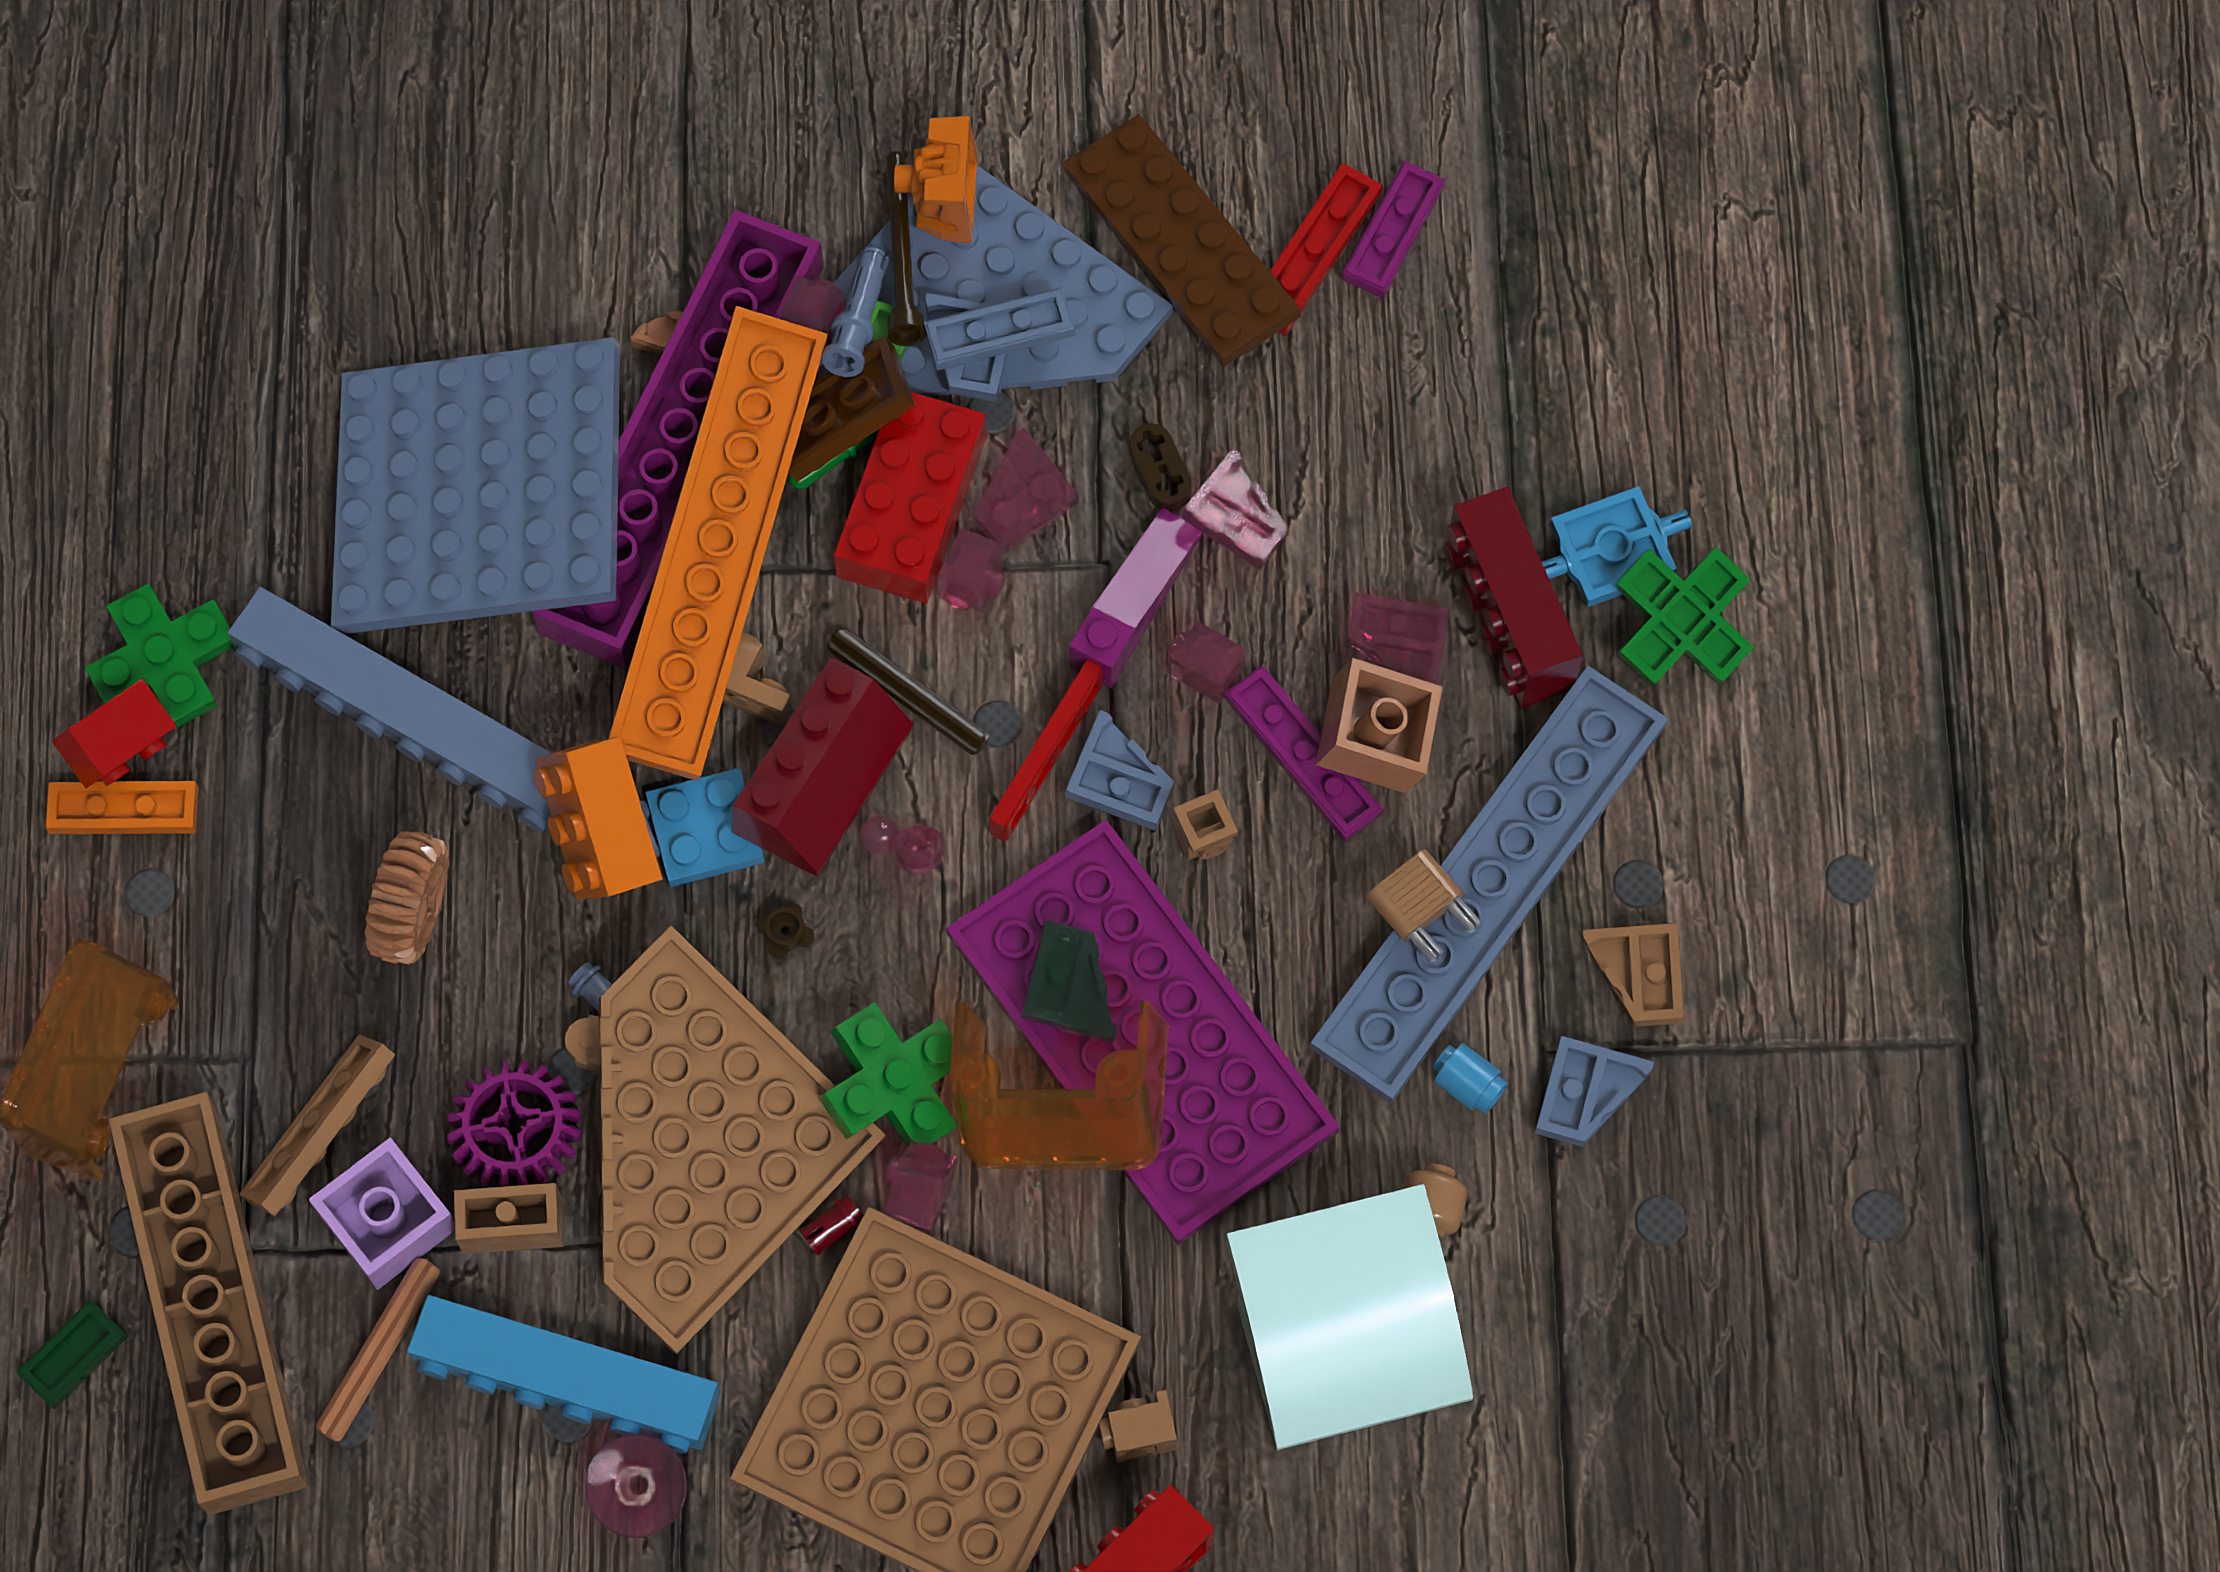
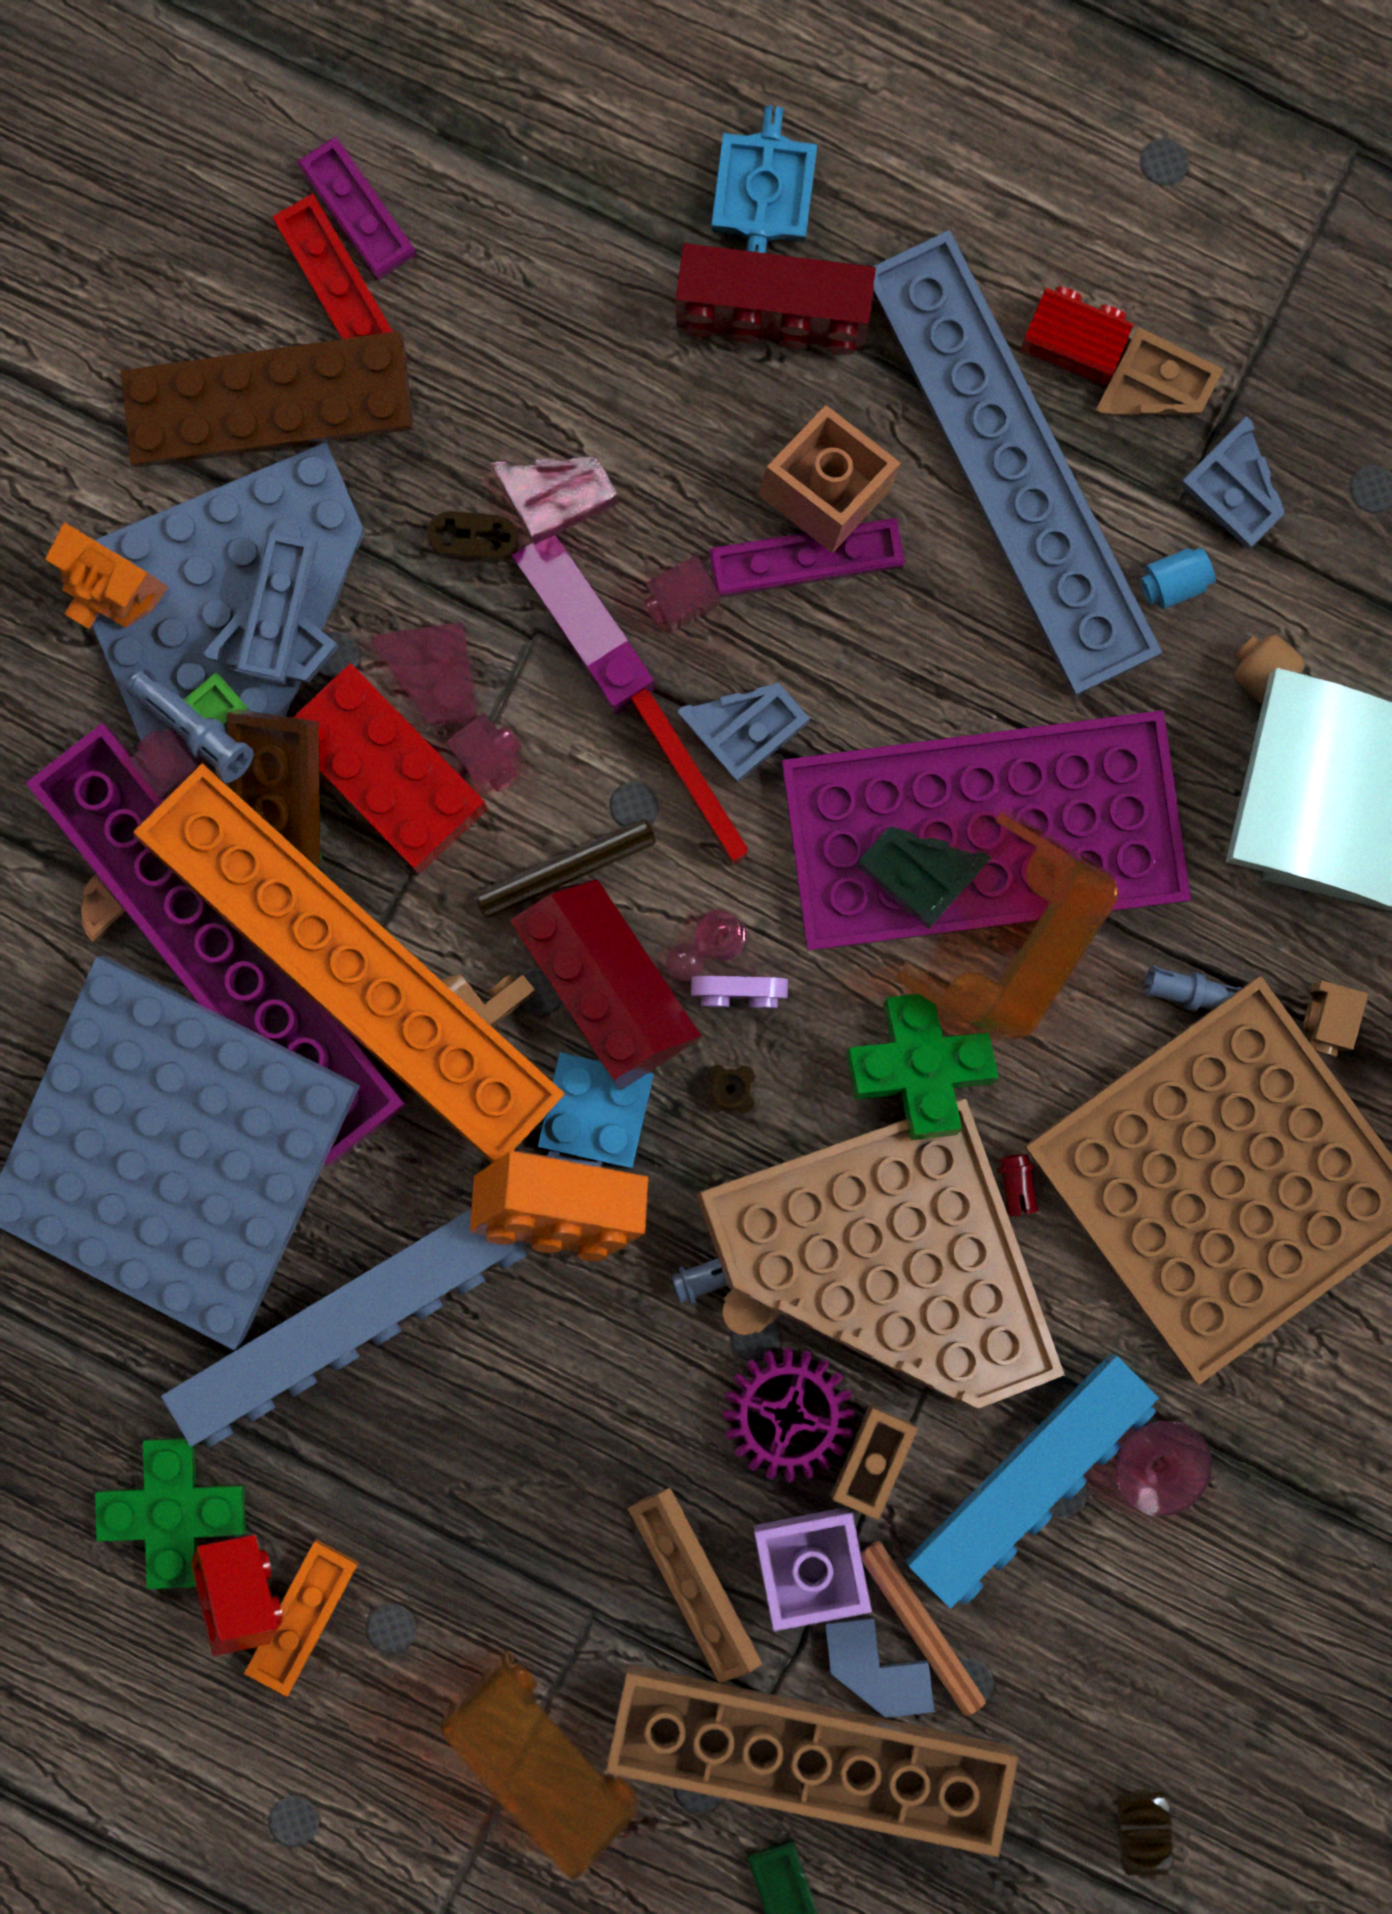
camera: 60 degrees left, 15 degrees up
nougat gear [364,831,450,965] -> none
clear pink brick [884,1141,959,1231] -> none
dark brown piece [886,151,926,346] -> none
medium nougat brick [1172,789,1238,861] -> none
clear pink wing [1347,592,1451,685] -> none
medium nougat piece [1366,849,1481,962] -> none
green plate [1613,547,1754,686] -> none
none -> lavender plate [691,976,788,1009]
none -> sand blue tile [825,1616,934,1718]
none -> red brick [1020,286,1134,386]
none -> sand blue pin [1143,965,1242,1011]

